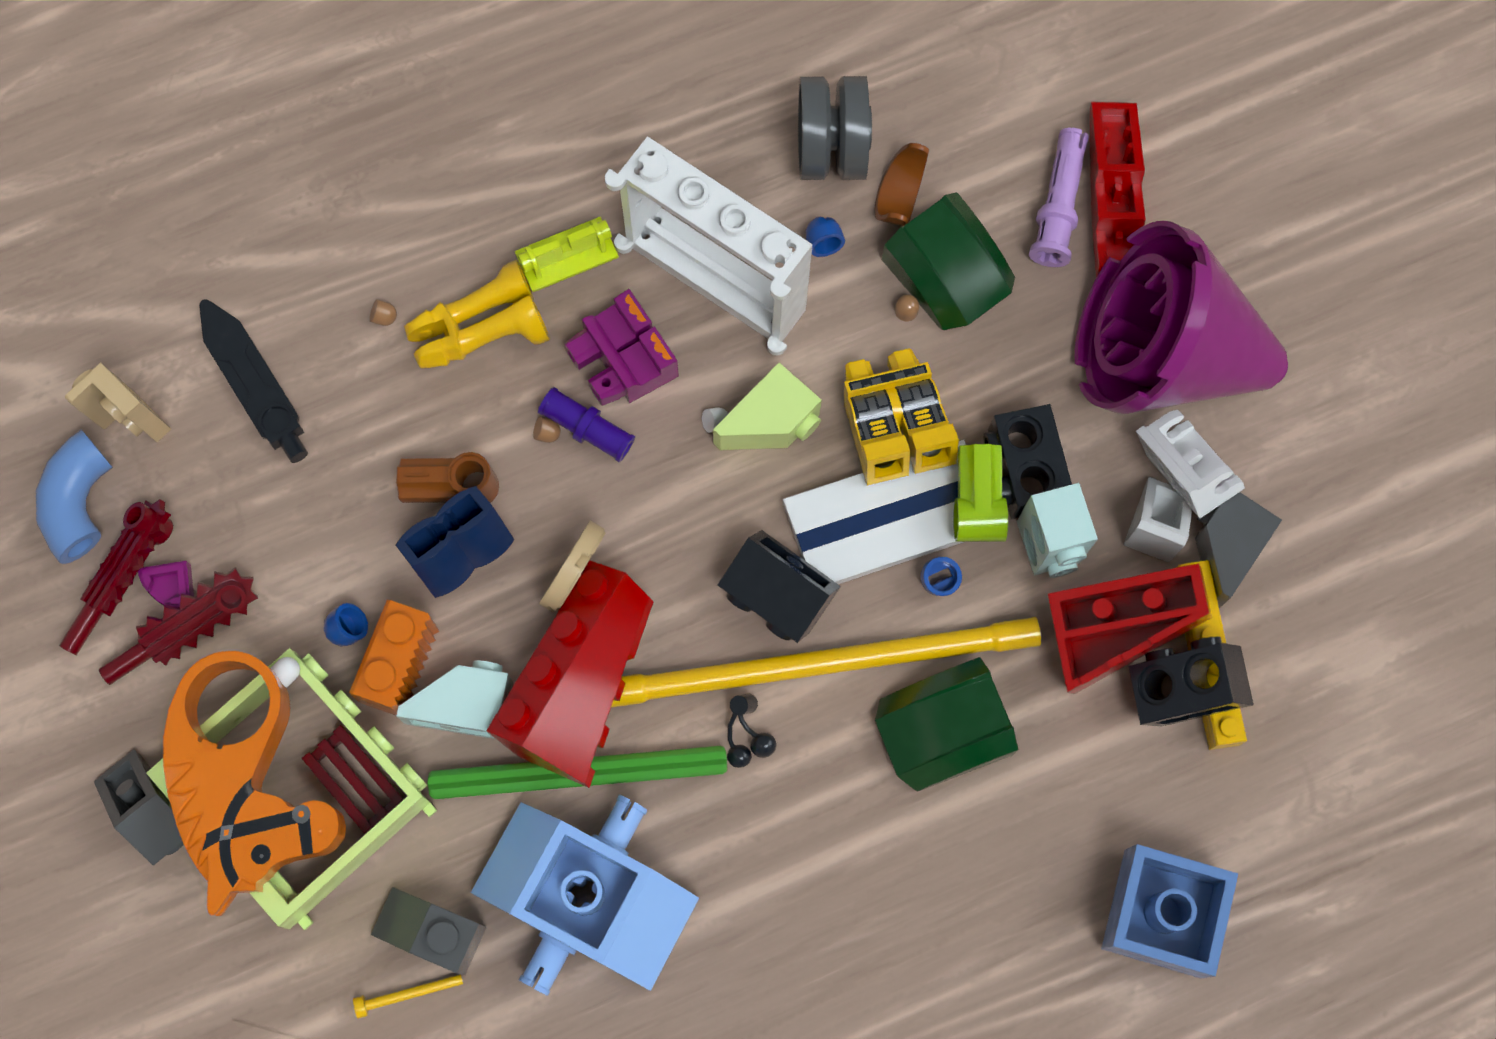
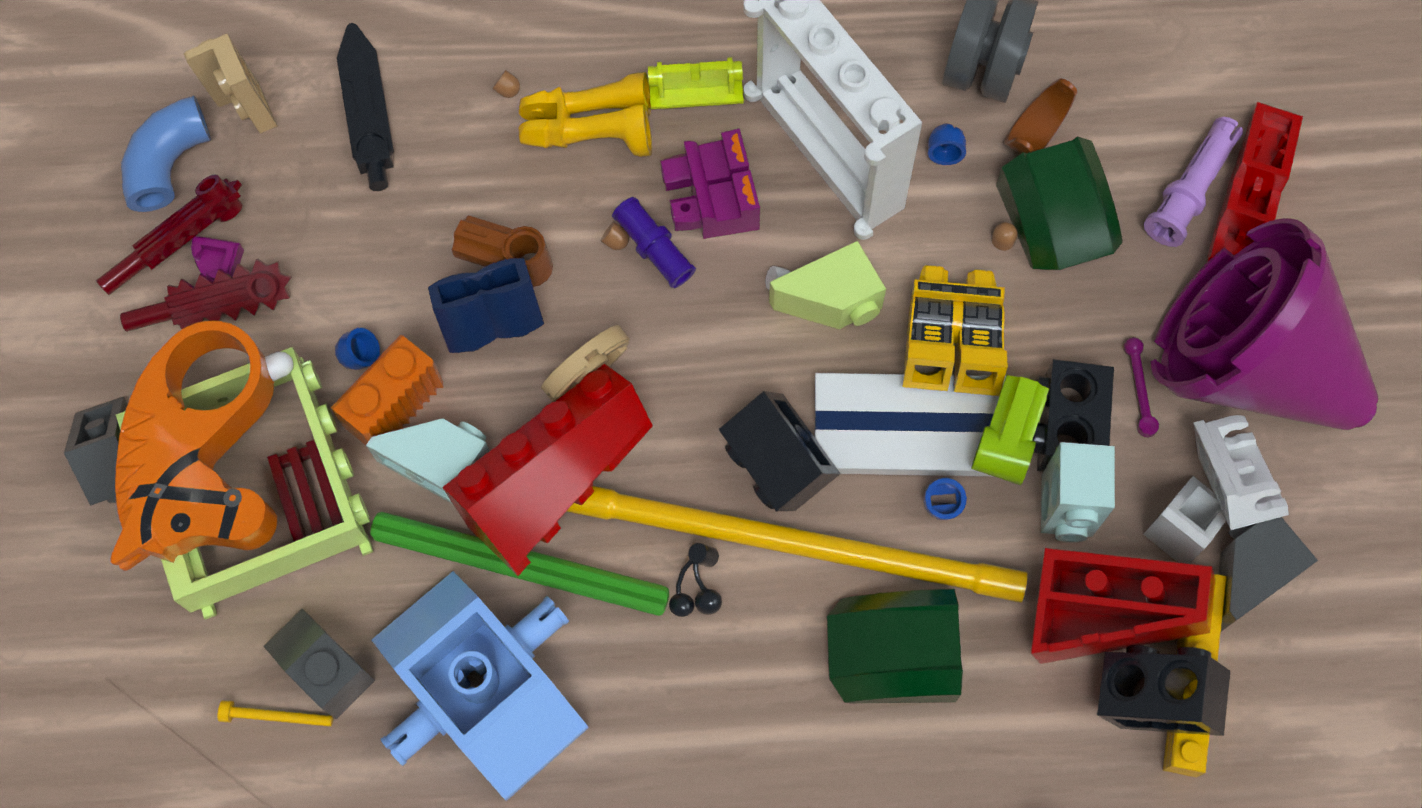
camera: 25 degrees right, 5 degrees down
none -> magenta hinge [1124,337,1159,438]

